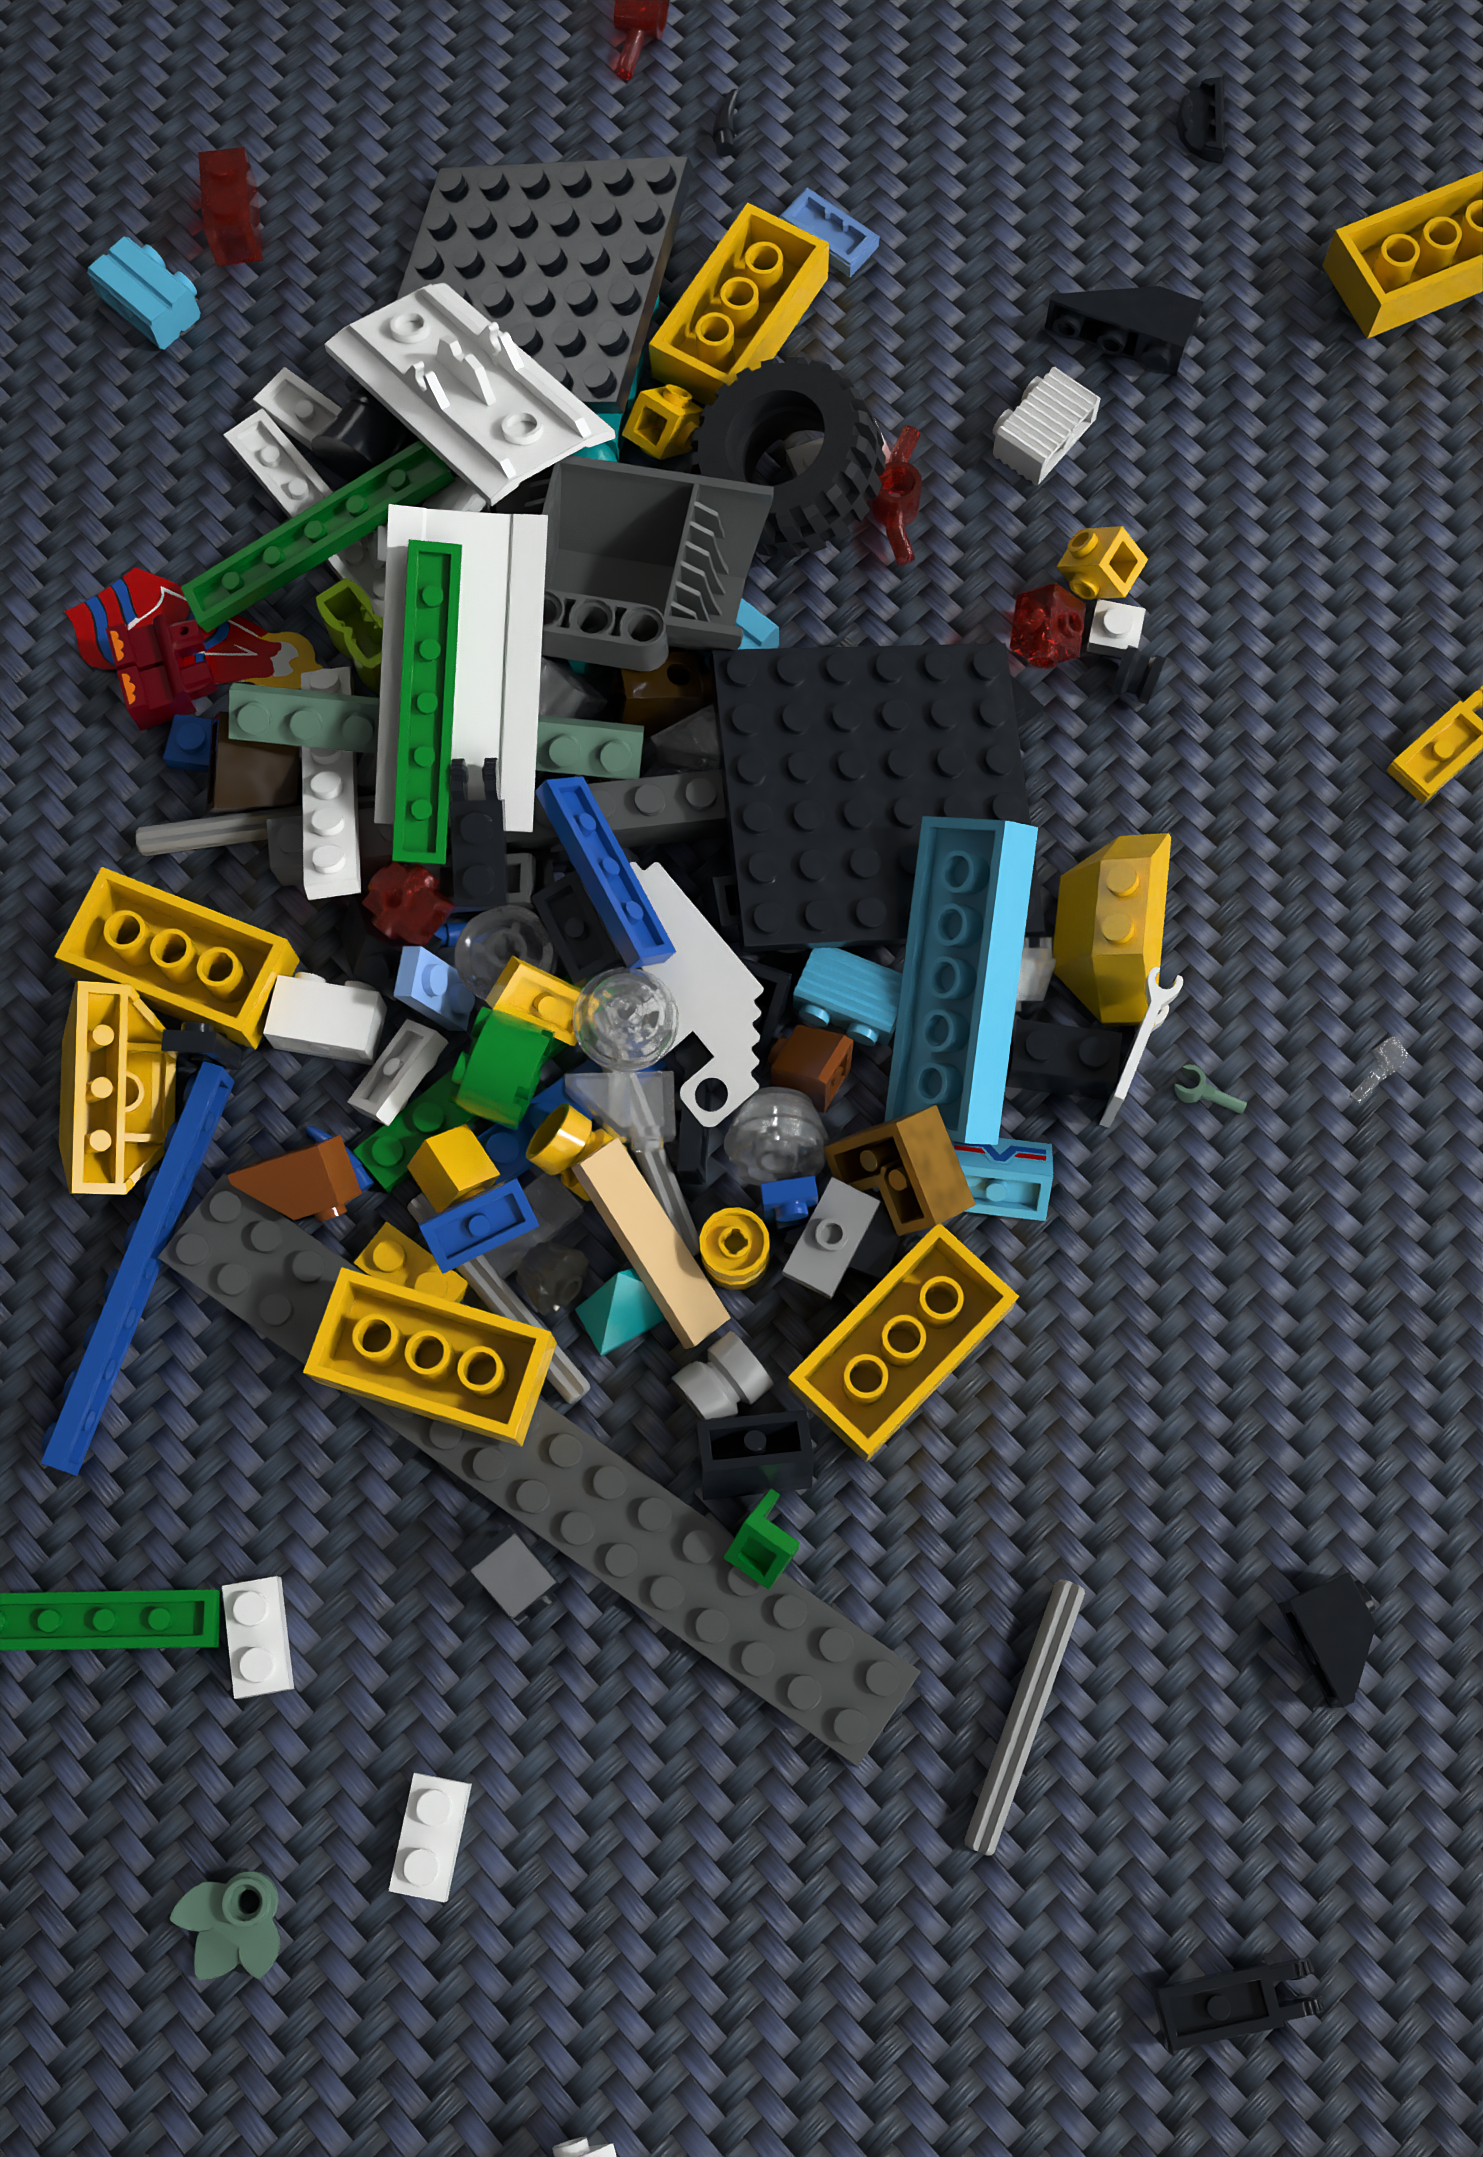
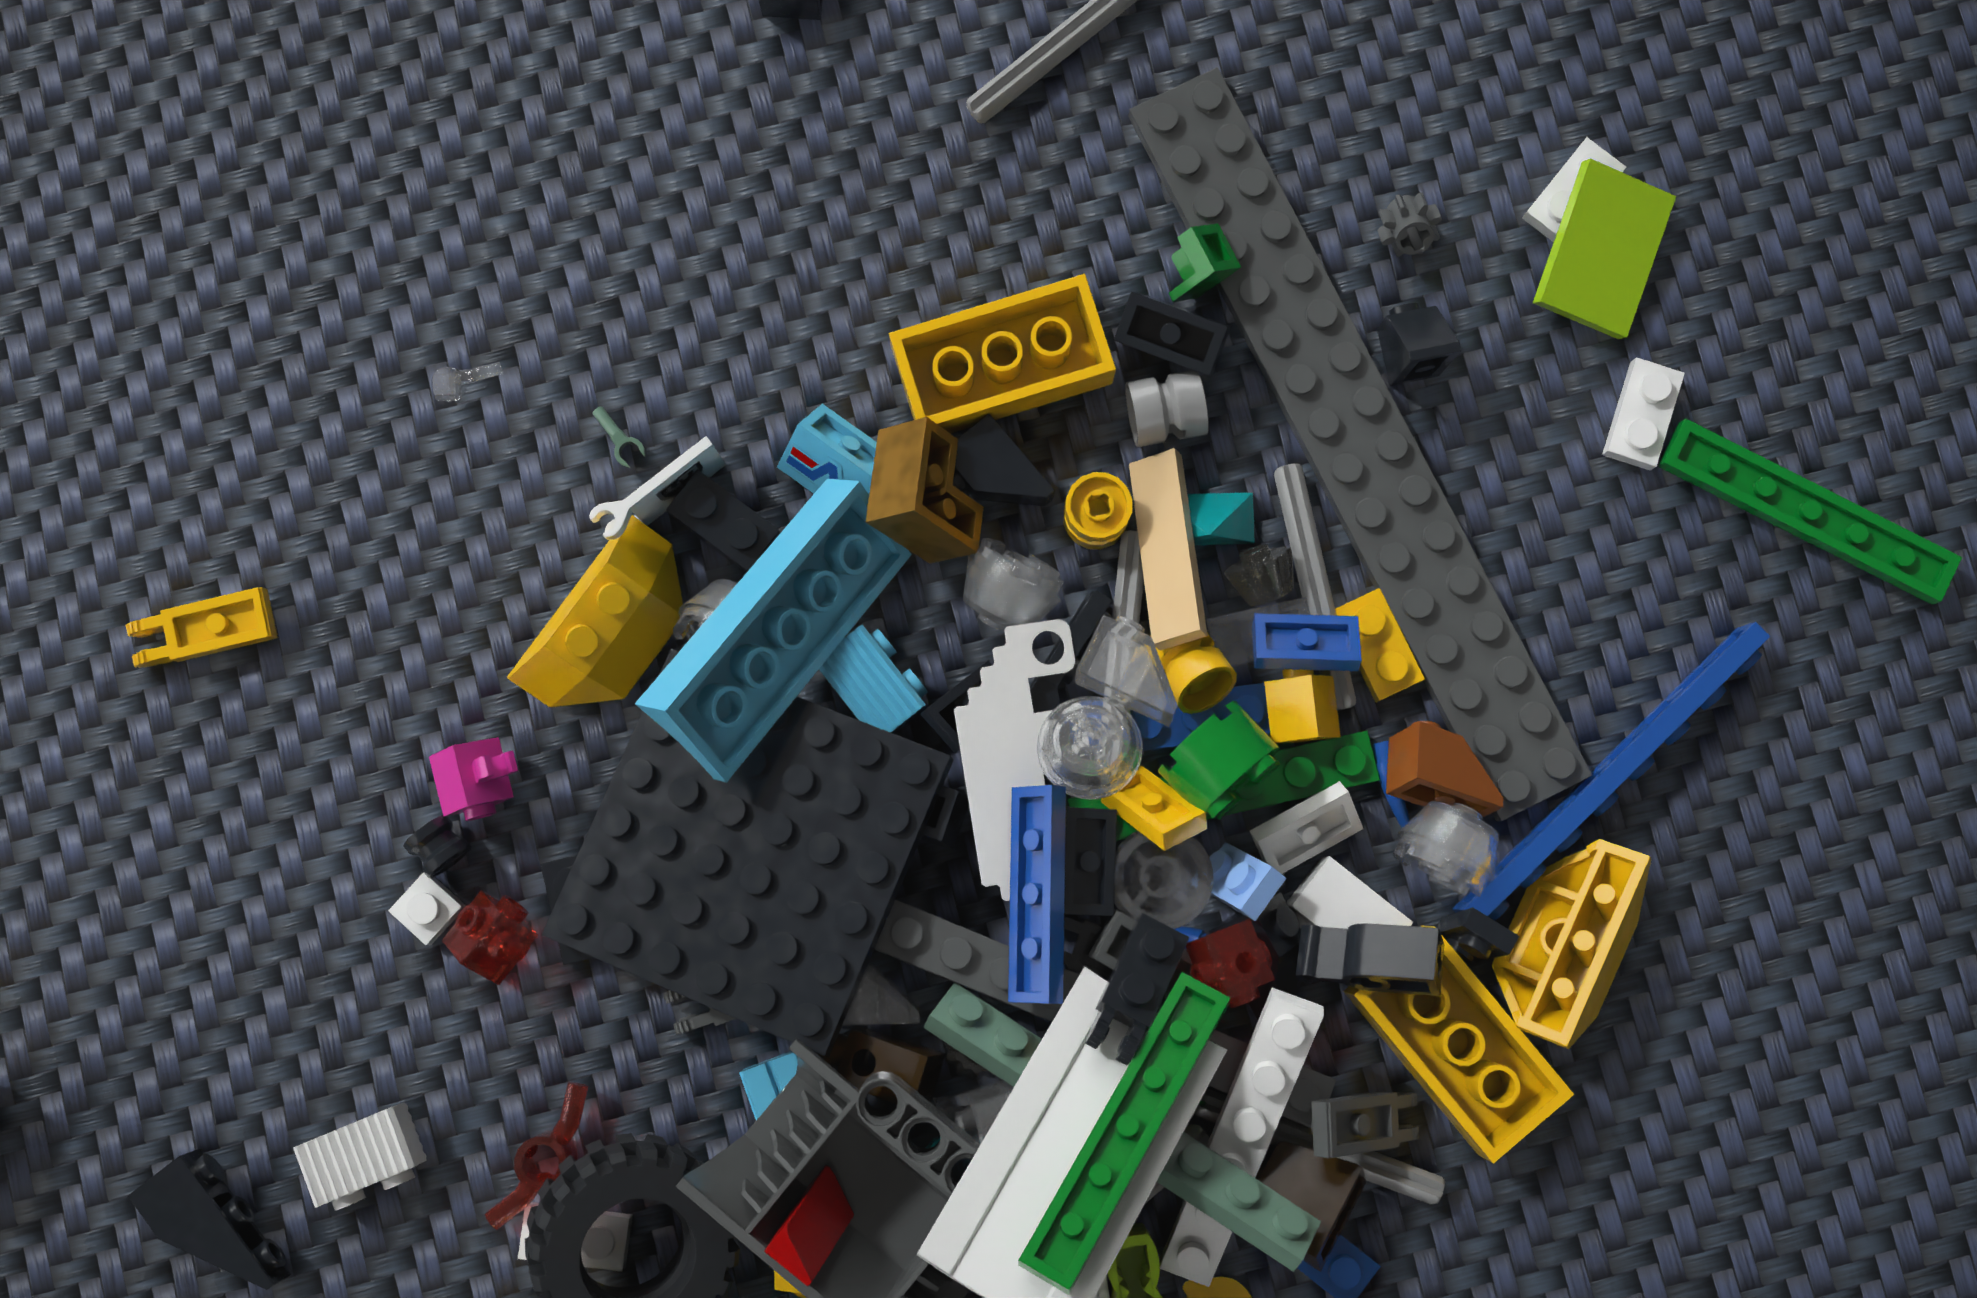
camera: 155 degrees left, 10 degrees up
sand green plate [170,1871,280,1980] -> none
yellow brick [303,1267,557,1447] -> none
blue plate [761,1176,818,1233] -> none
dark orange slope [767,1025,853,1113] -> none
light grey plate [782,1177,880,1300] -> none
yellow brick [1056,526,1148,600] -> none
none -> dark pink brick [429,737,518,821]
none -> red slope [764,1165,854,1286]
none -> piece [1296,923,1445,996]
none -> dark grey hinge [1311,1092,1419,1158]
none -> dark grey gear [1377,192,1442,257]
none -> clear cone [1393,801,1499,897]
none -> lime tile [1533,158,1676,339]

